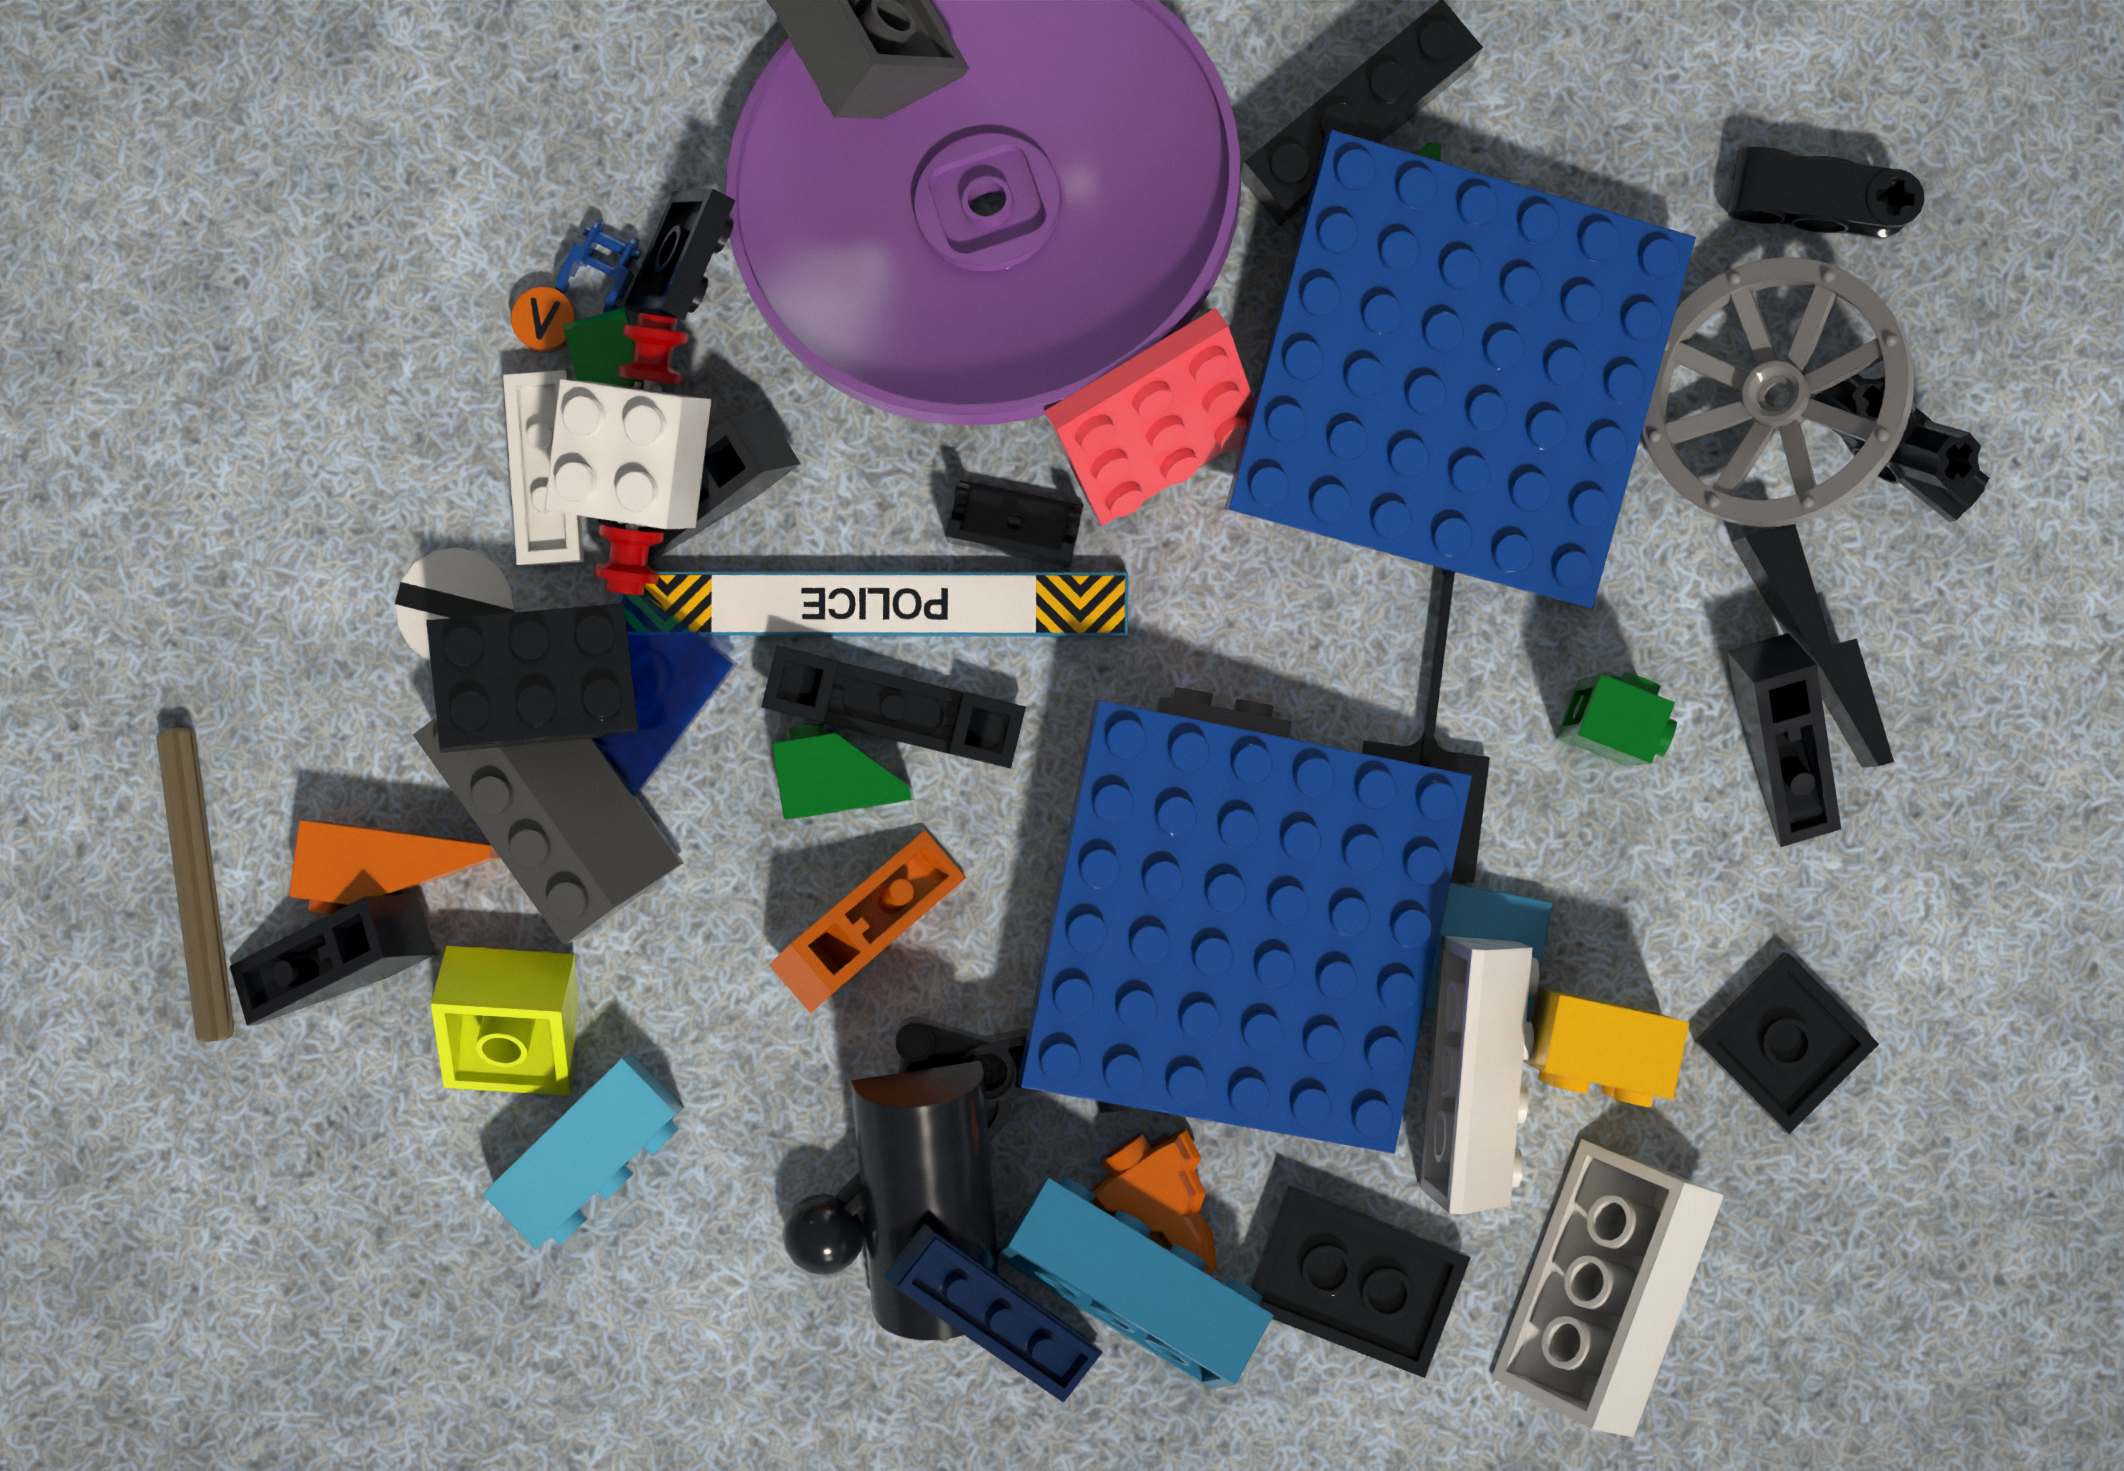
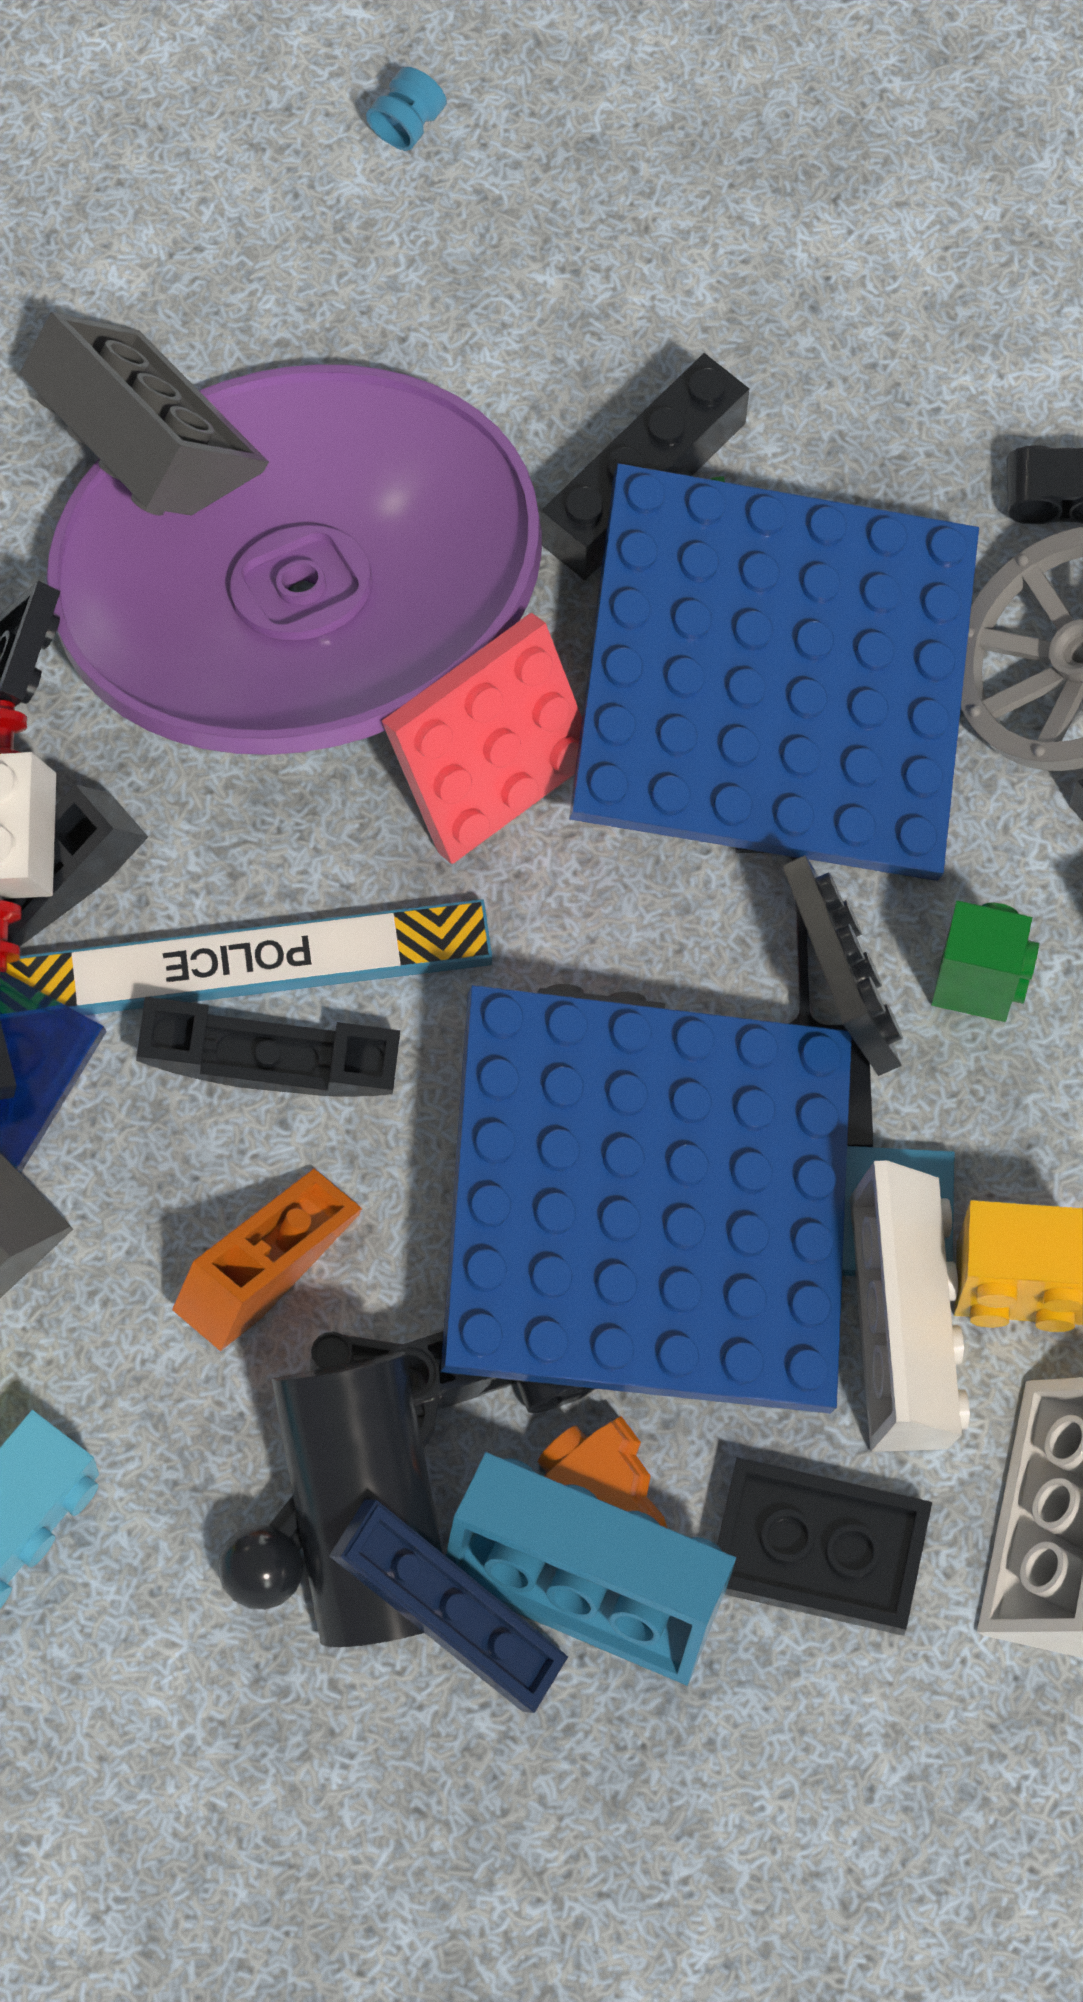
camera: 10 degrees left, 20 degrees down
green slope [772,723,915,820] -> none
black hinge [945,480,1084,568] -> none
none -> black plate [782,855,903,1076]

